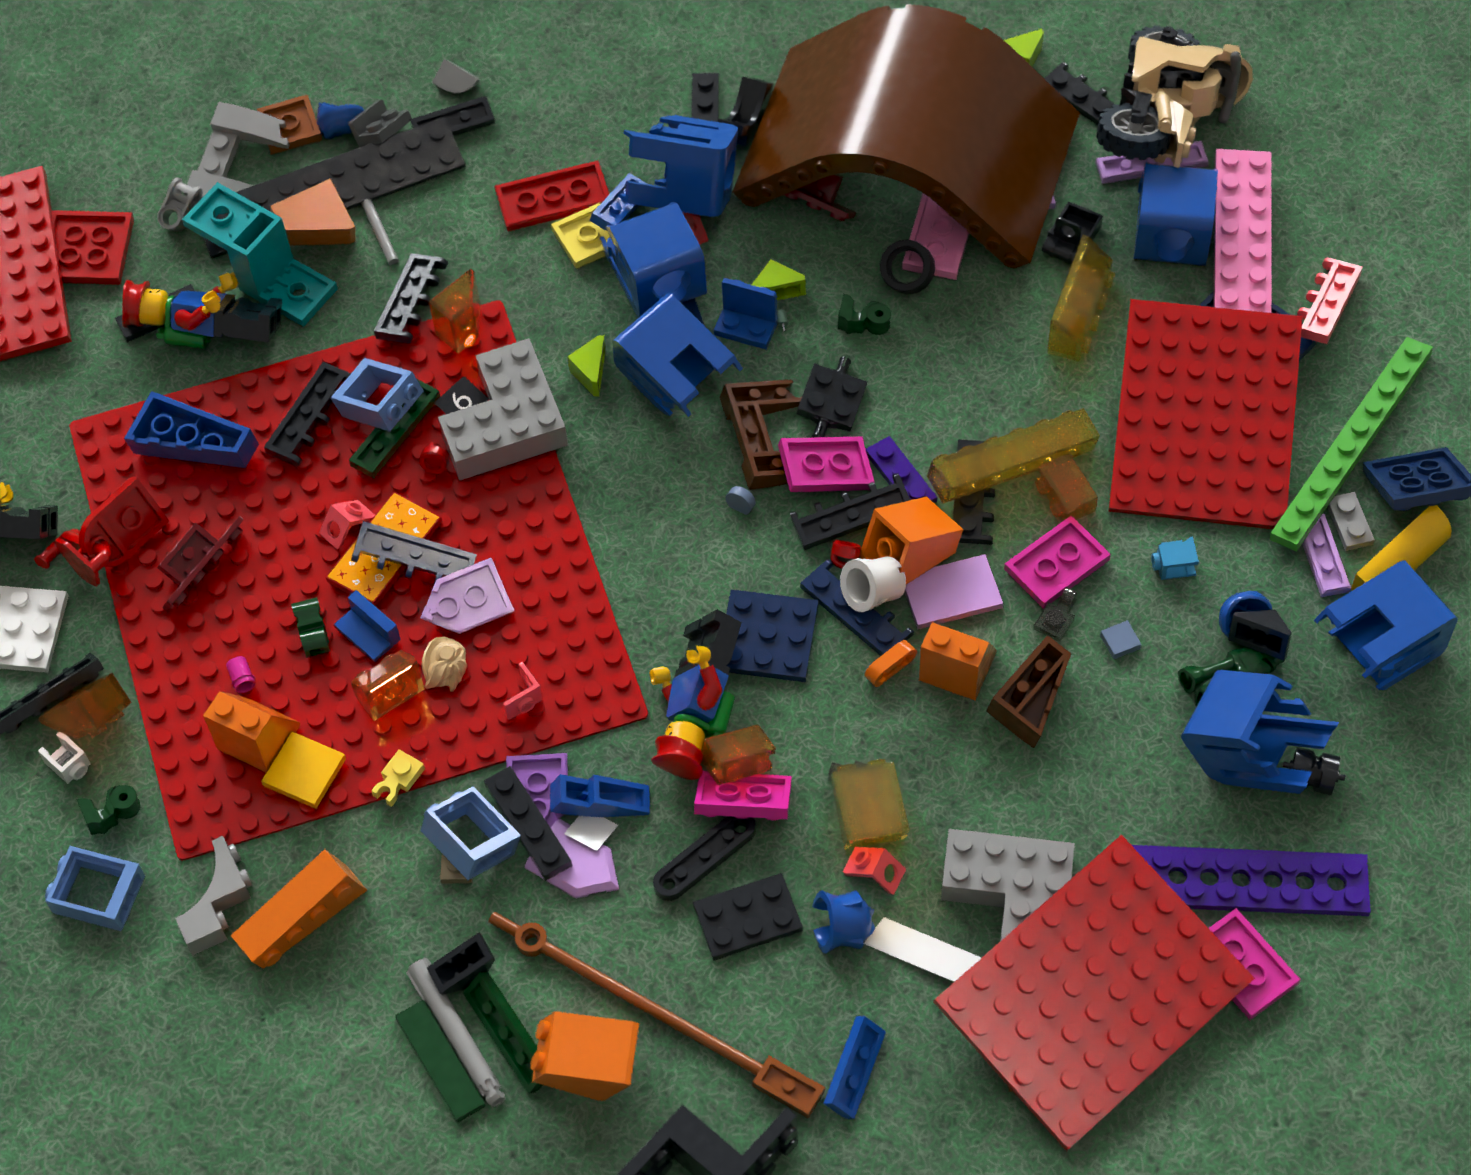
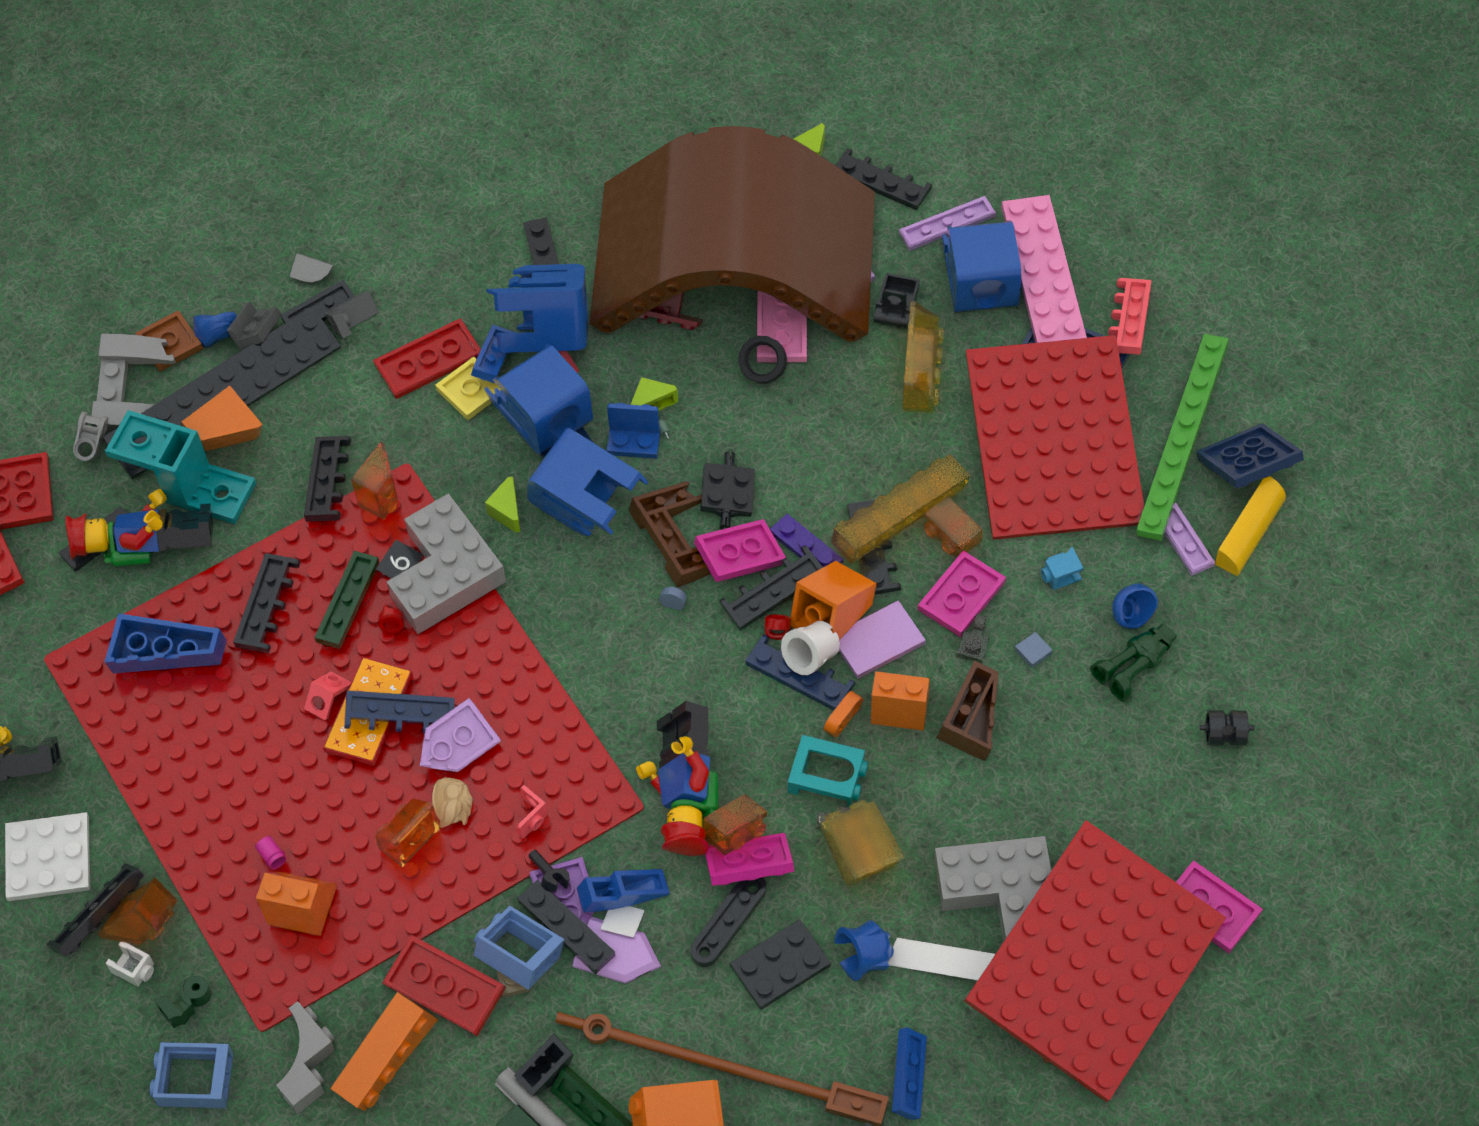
camera: 15 degrees left, 0 degrees up
red plate [34,476,170,587] -> none
dark red bracket [157,516,244,611] -> none
yellow tile [261,732,346,809] -> none
dark green leg [291,597,330,658] -> none
medium blue window [331,358,424,431] -> none
blue panel [334,590,401,662] -> none
light grey bar [362,199,399,265] -> none
light yellow plate [371,749,425,807] -> none
black arch [717,76,774,146] -> none
dark blue plate [726,590,819,682] -> none
dark green leg [837,293,891,335] -> none
coral bracket [843,847,906,895] -> none
piece [1096,26,1253,168] -> none
dark purple plate [1132,845,1370,916] -> none
blue piece [1181,670,1339,794] -> none
black slope [1228,610,1292,661] -> none
blue piece [1314,560,1458,690] -> none
light grey plate [1327,492,1375,551] -> none
none -> dark grey bracket [325,291,378,338]
none -> red tile [382,935,506,1036]
none -> black bar [528,850,570,893]
none -> teal panel [788,735,869,808]

